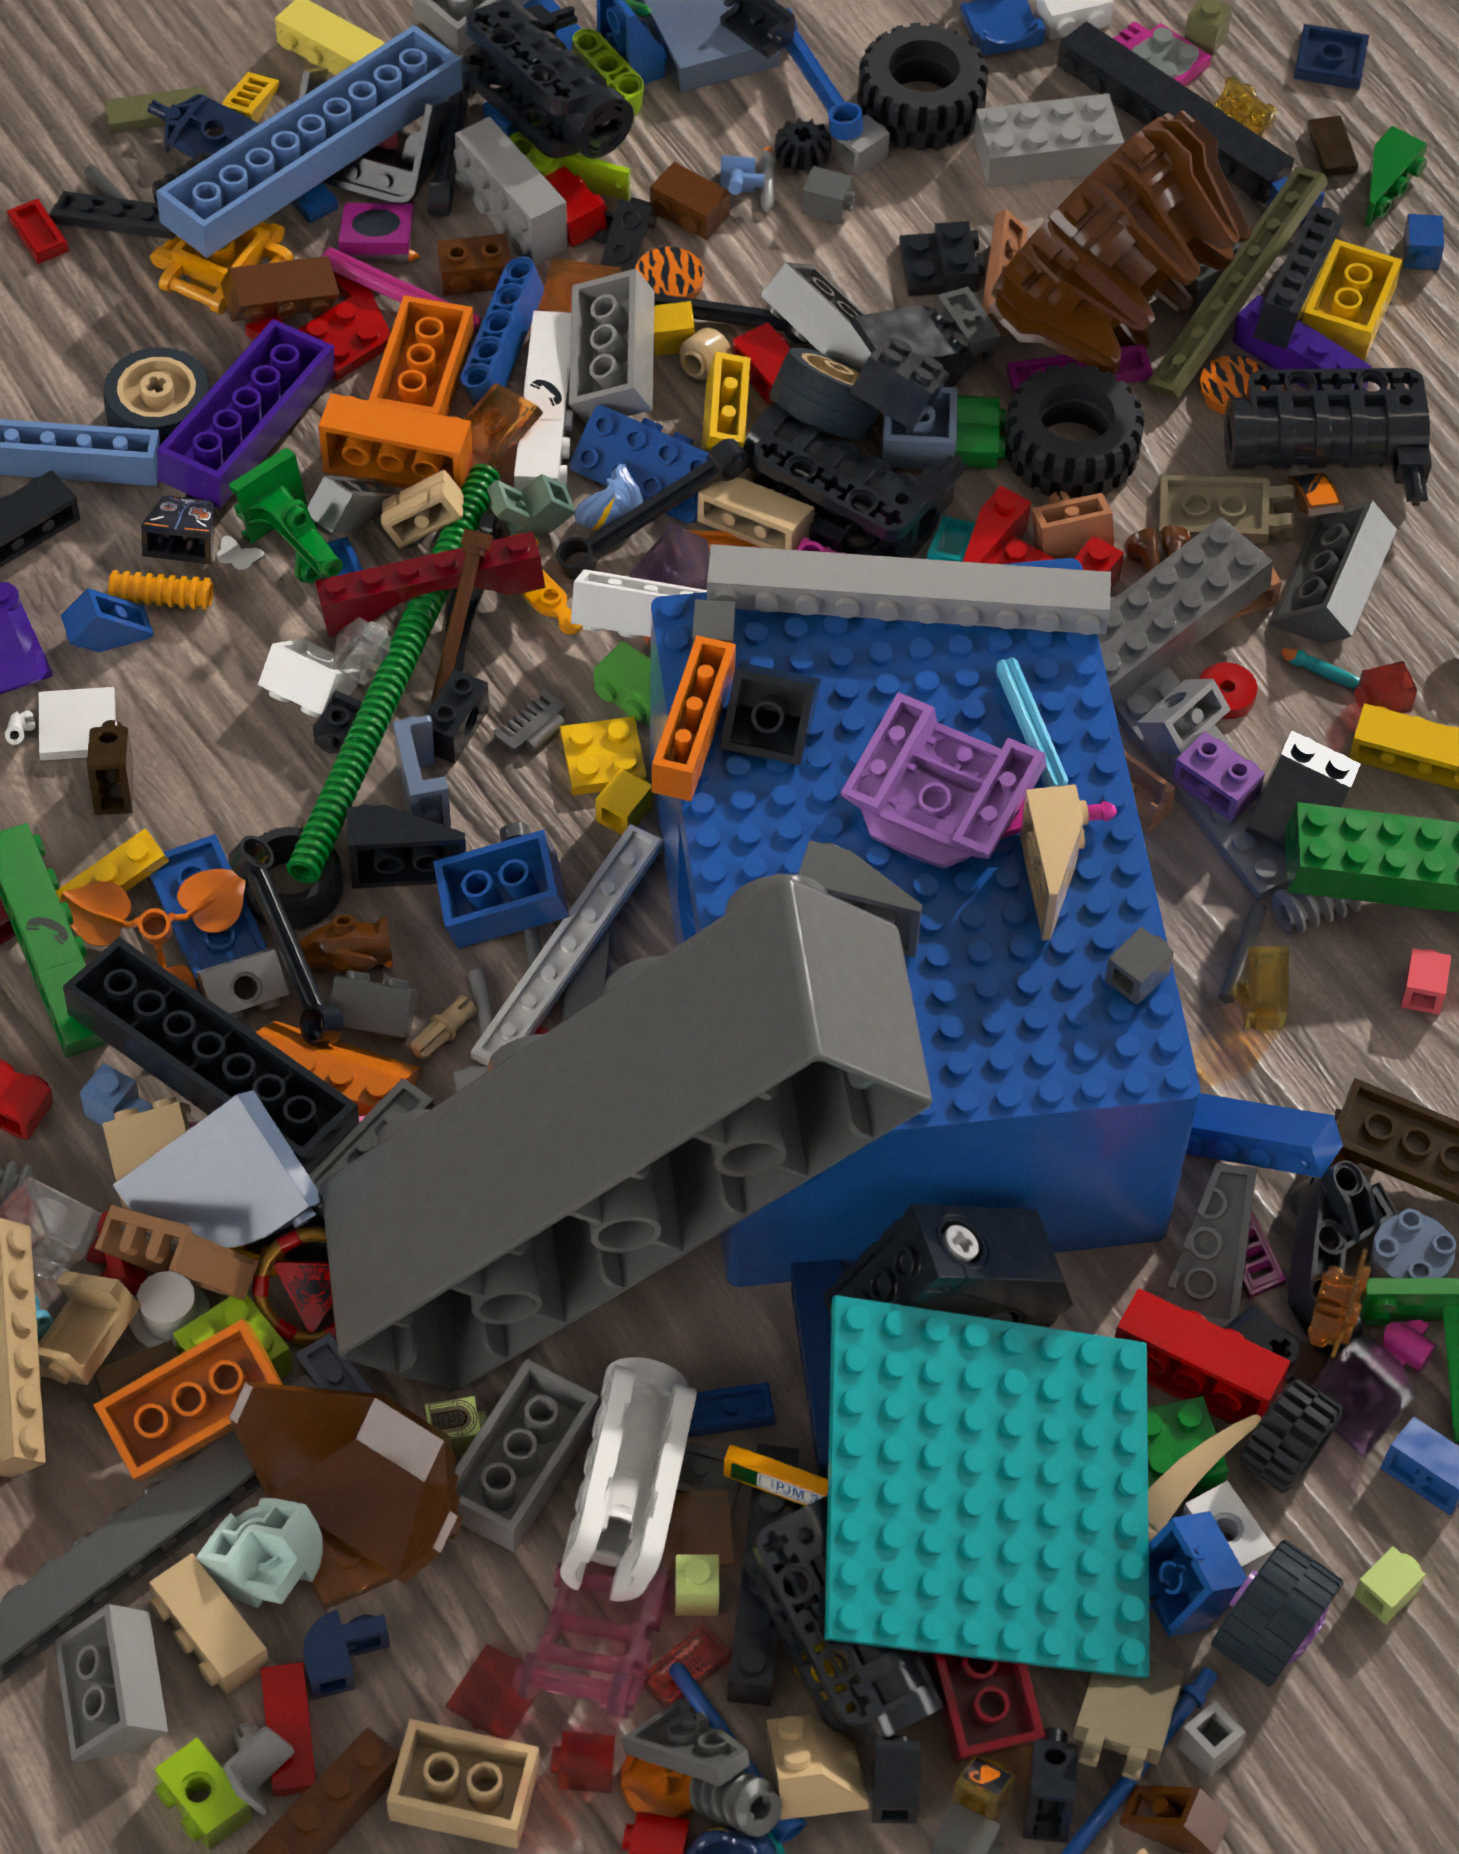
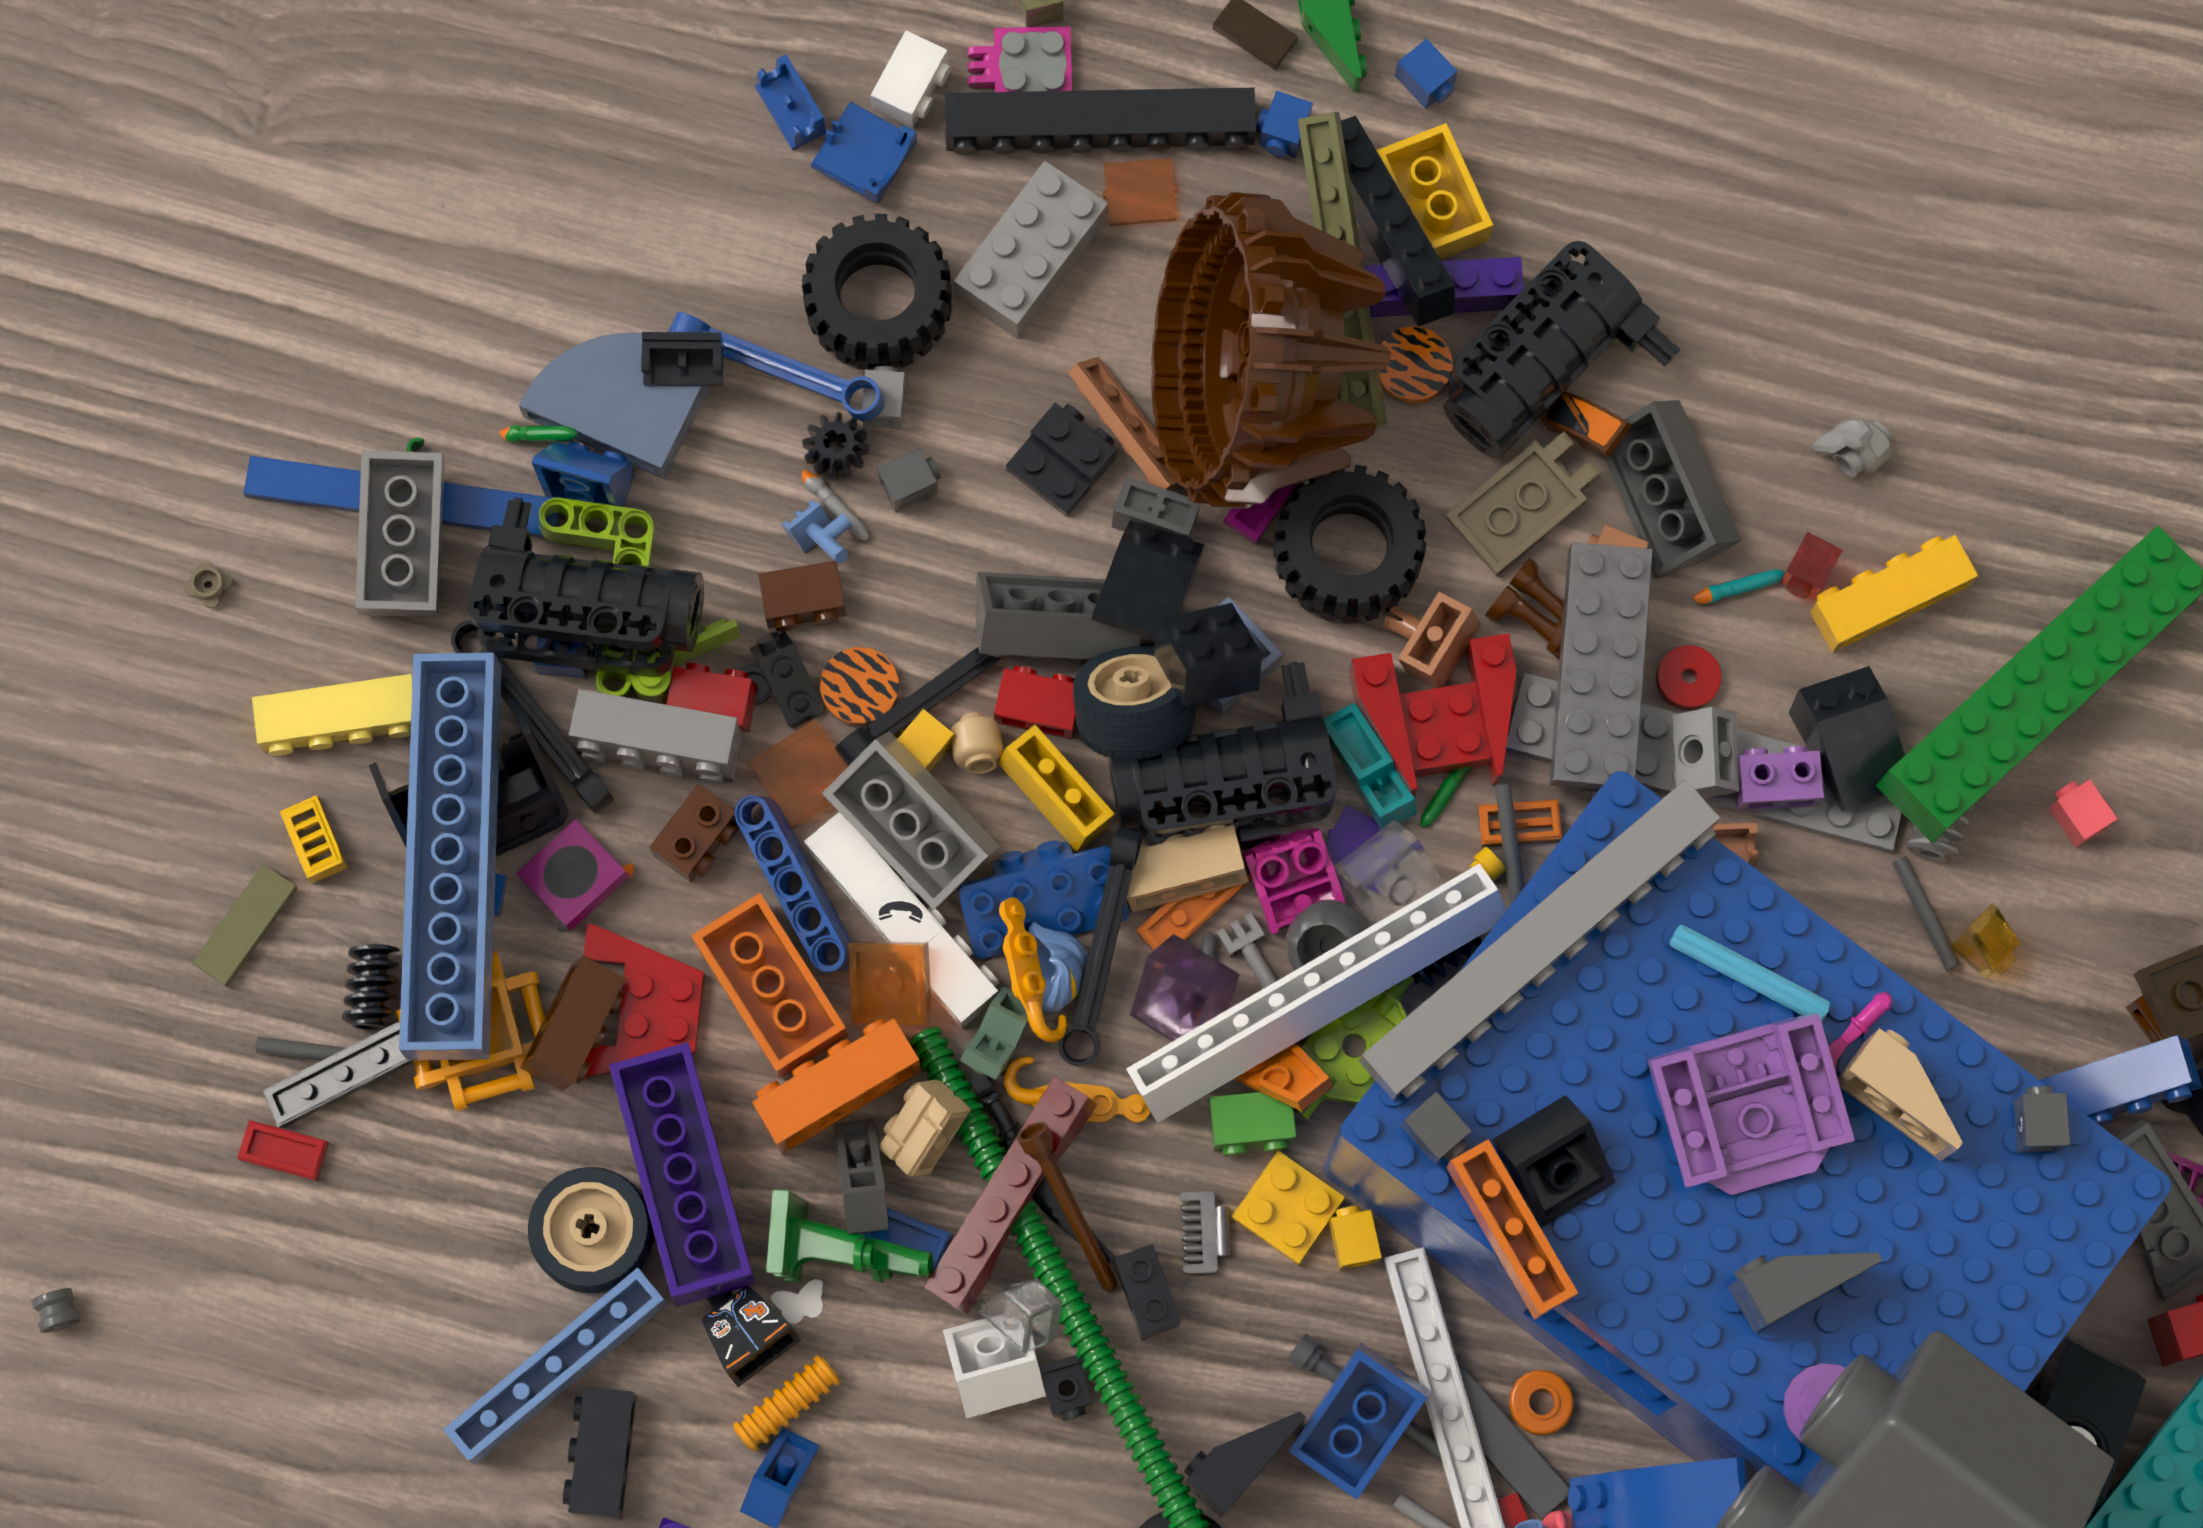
camera: 45 degrees left, 20 degrees up
dark blue plate [147,94,260,159] -> none
dark pink axle [322,248,481,335] -> none
sand blue panel [393,715,451,828] -> none
green brick [955,395,1006,469] -> none
clear yellow hips [1214,76,1278,137] -> none
none -> light orange piece [999,897,1067,1042]

